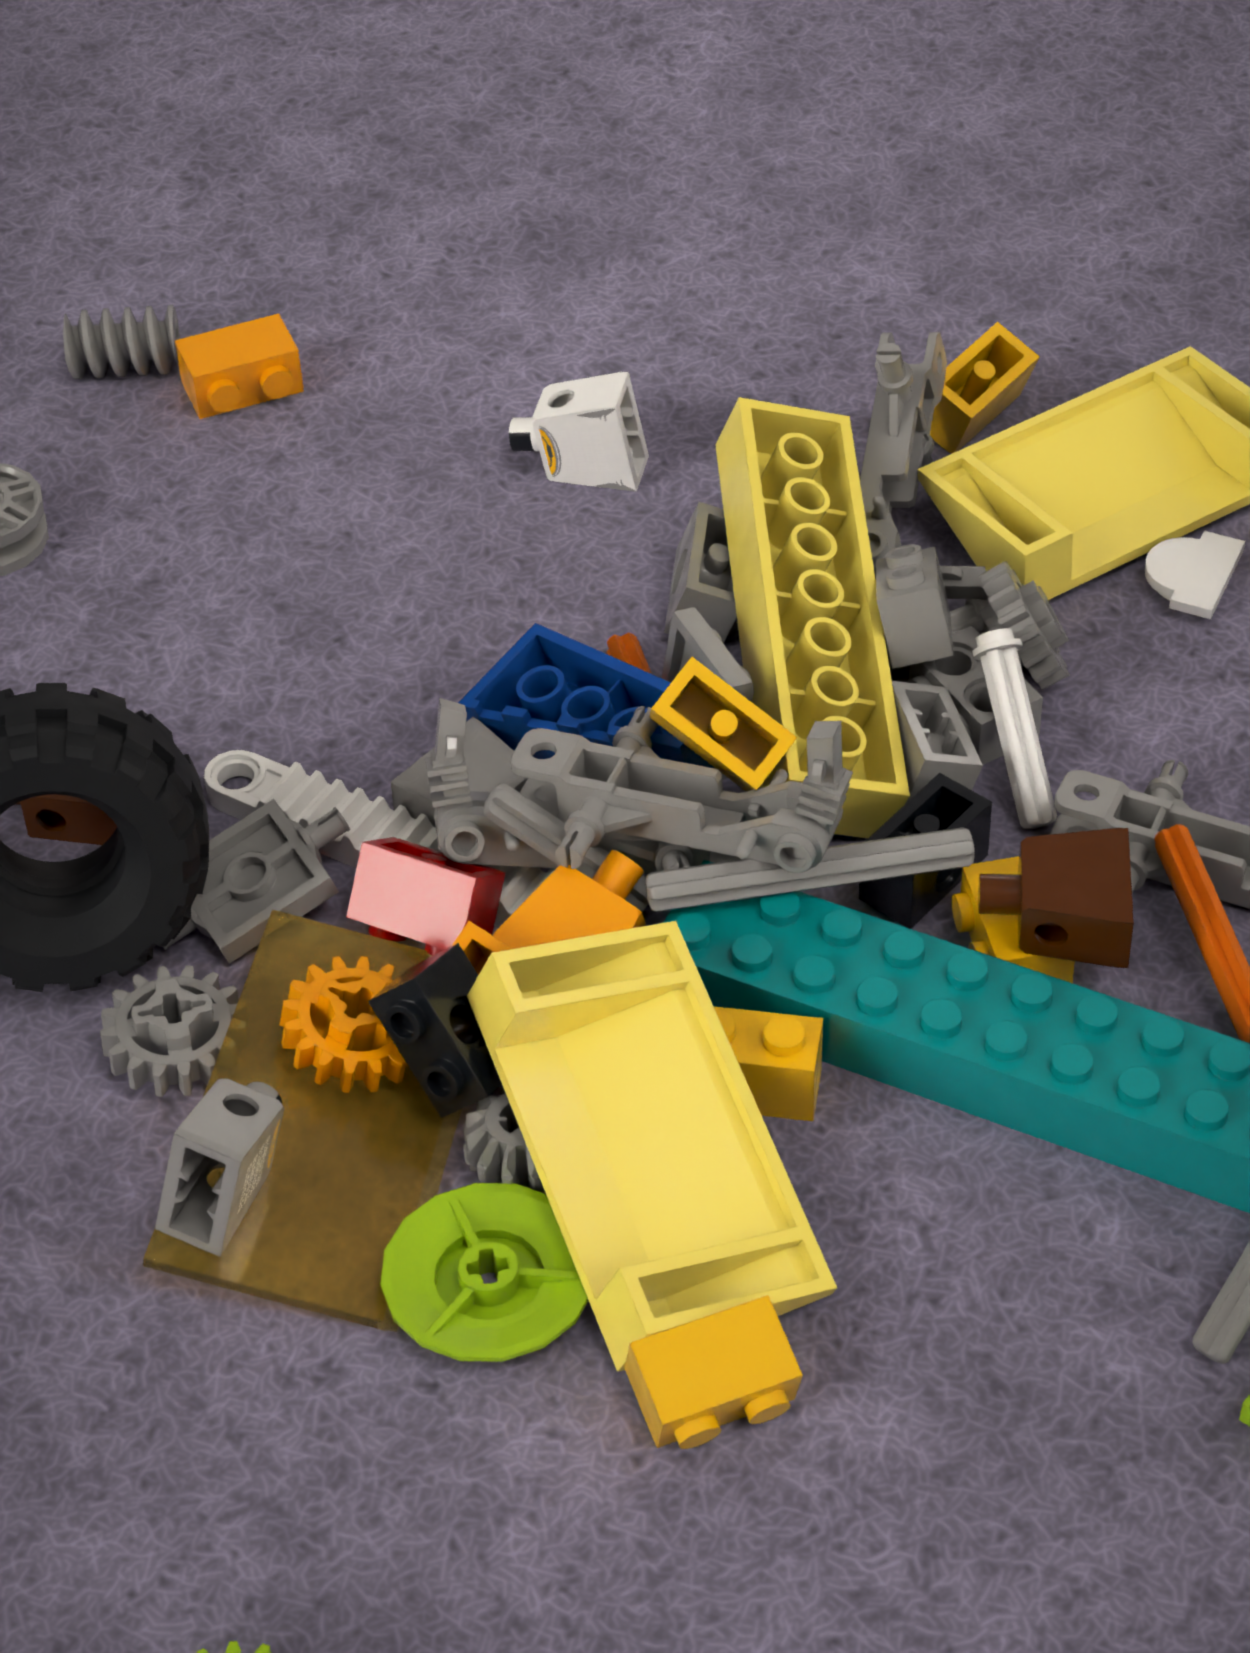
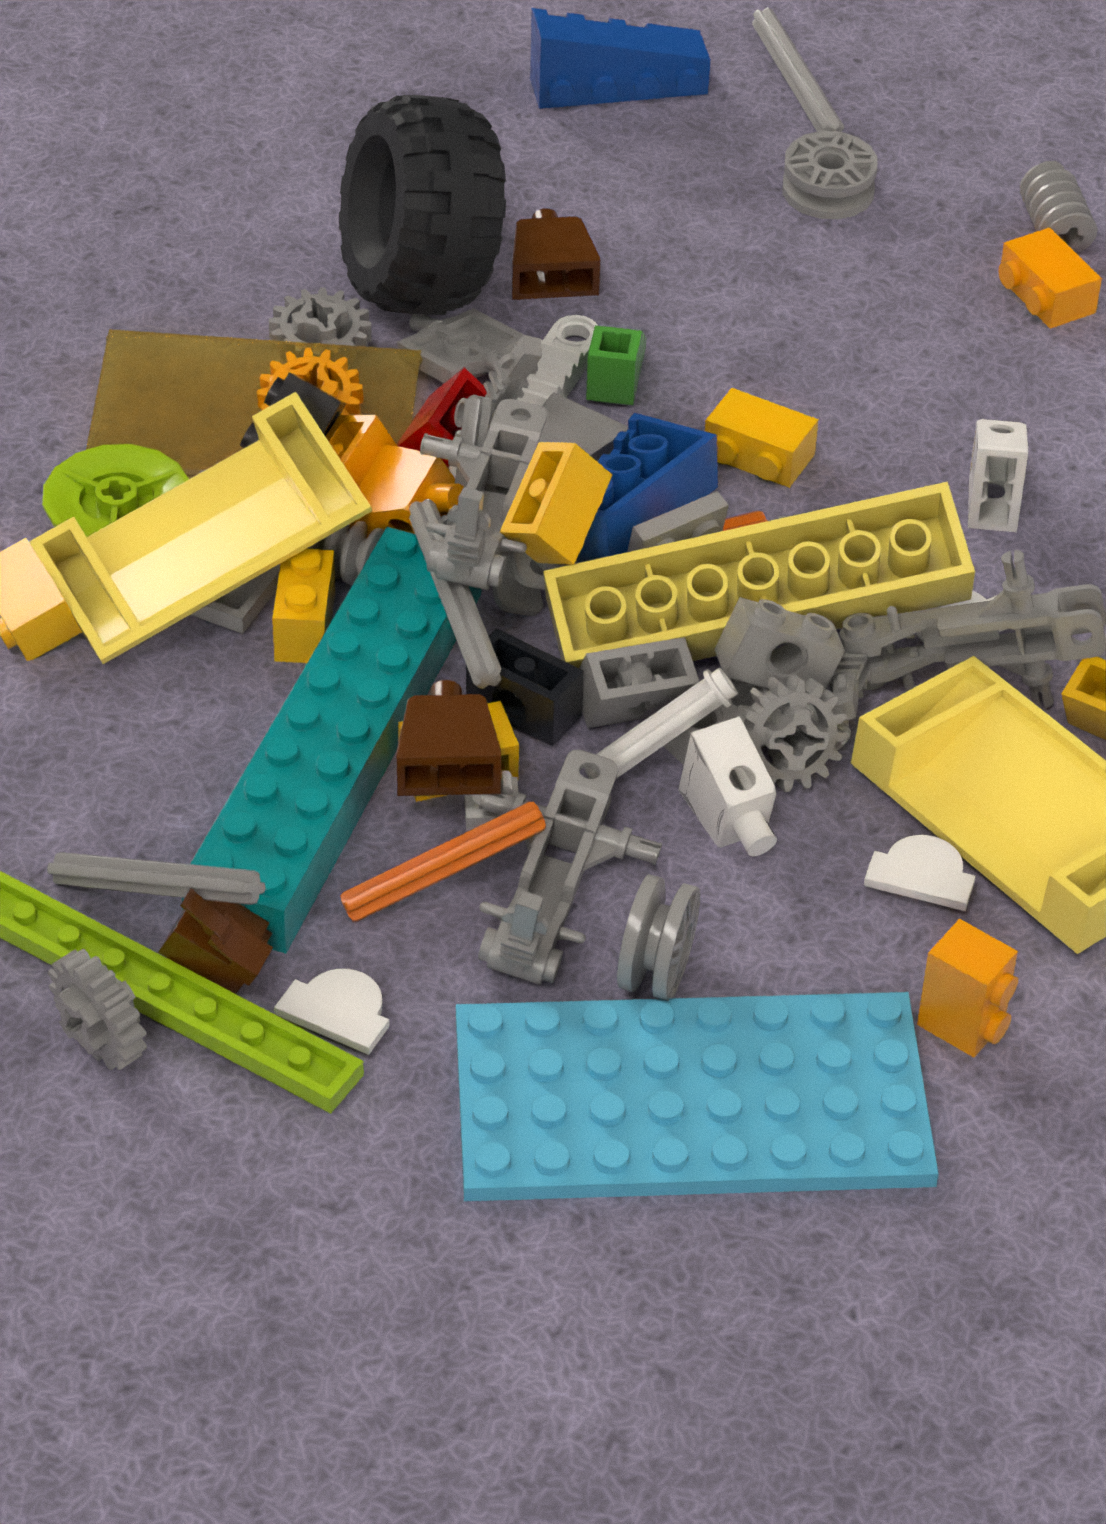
camera: 80 degrees right, 0 degrees up
light grey torso [155,1078,285,1257] -> none
none -> bright green slope [586,325,647,405]
none -> white torso [678,717,777,856]
none -> yellow brick [705,388,819,488]

